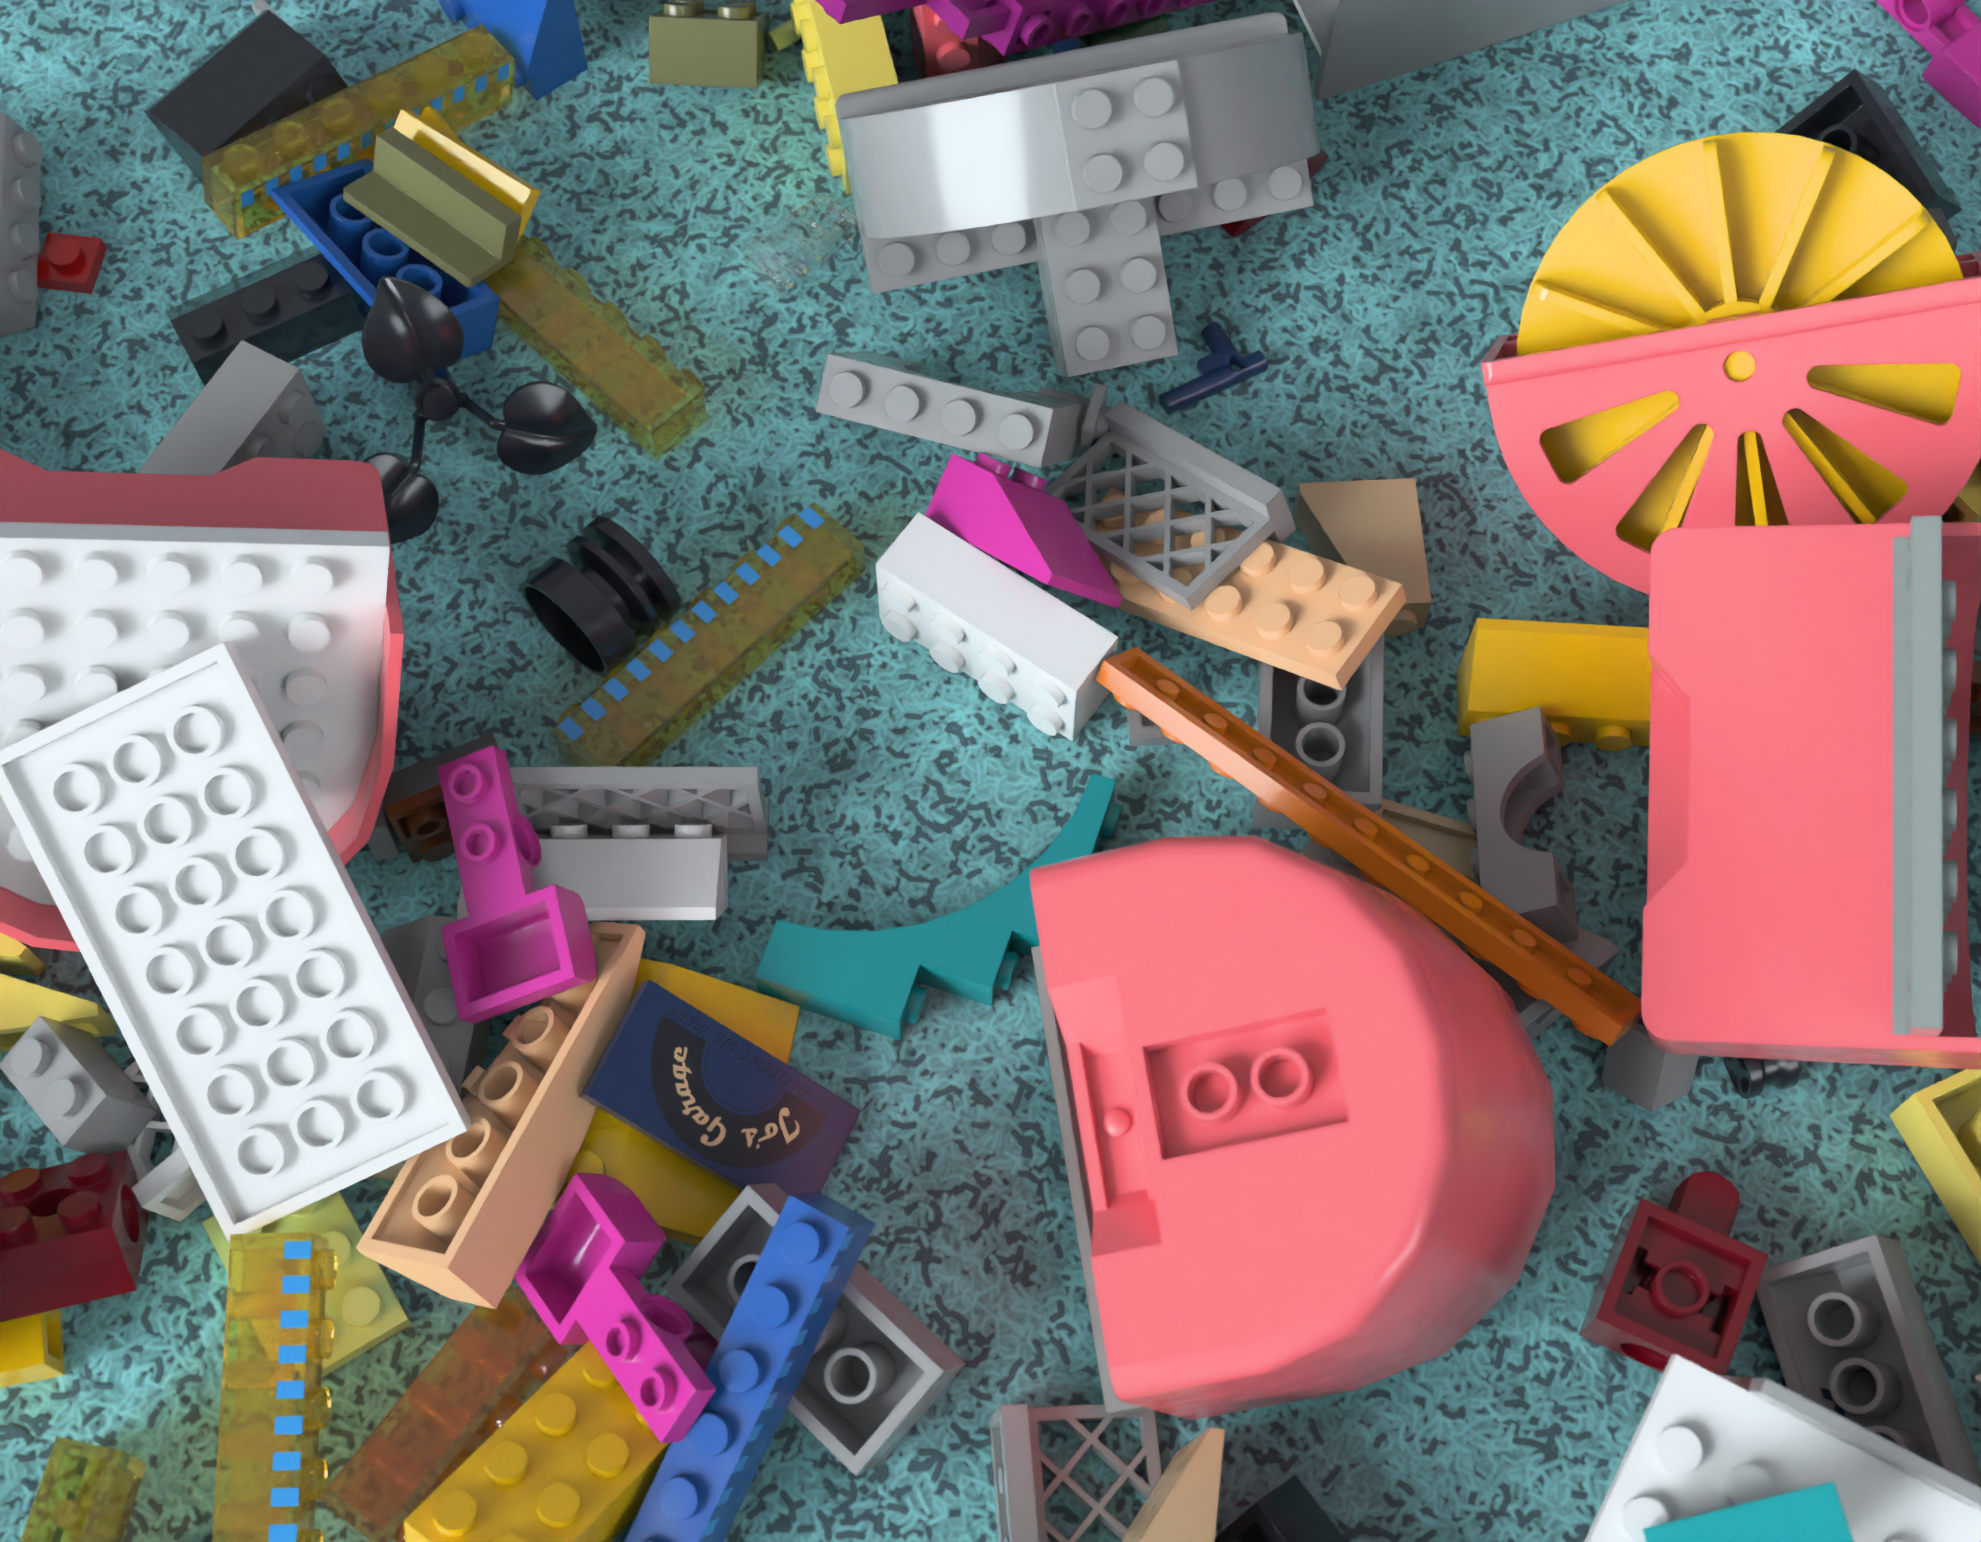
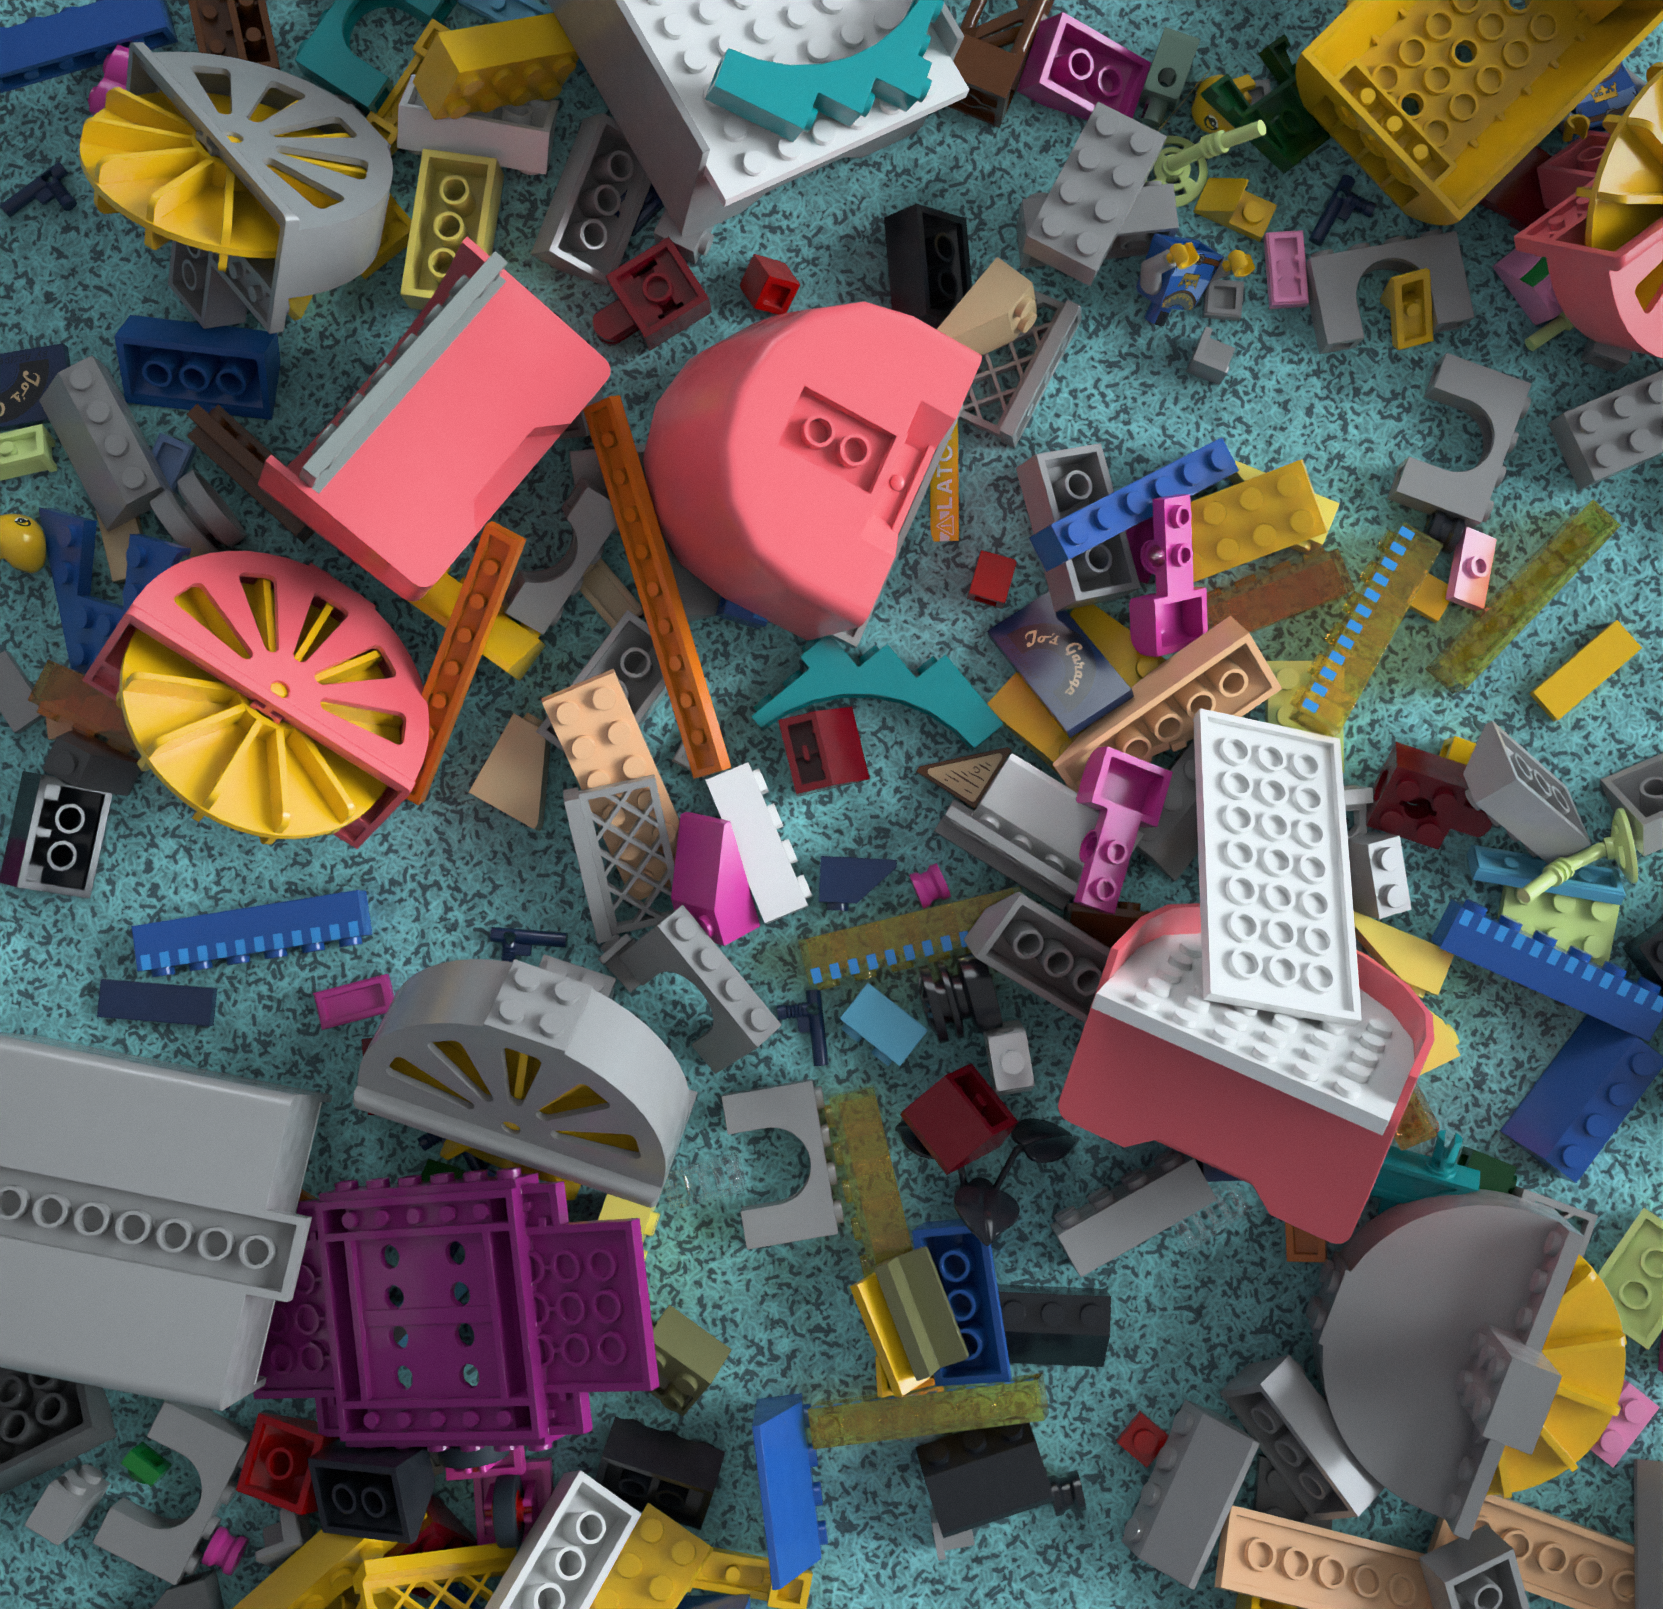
camera: 145 degrees left, 20 degrees up
none -> dark blue tile [97,979,217,1026]
none -> blue brick [131,890,373,978]
none -> dark pink tile [313,974,394,1030]
none -> orange plate [406,521,527,805]
none -> light grey arch [721,1078,844,1250]
none -> red panel [740,254,800,315]
none -> dark blue hose [777,989,829,1066]
none -> dark red slope [778,706,870,797]
none -> dark blue slope [819,856,897,911]
none -> medium azure brick [840,982,928,1067]
none -> dark red slope [900,1063,1019,1175]
none -> dark pink wheel [908,863,951,909]
none -> tile [916,747,1012,809]
none -> yellow sticker [930,420,959,542]
none -> light grey slope [964,892,1111,1023]
none -> red panel [967,550,1017,609]
none -> white torso [983,1019,1035,1096]
none -> black wheel [1048,1470,1086,1516]

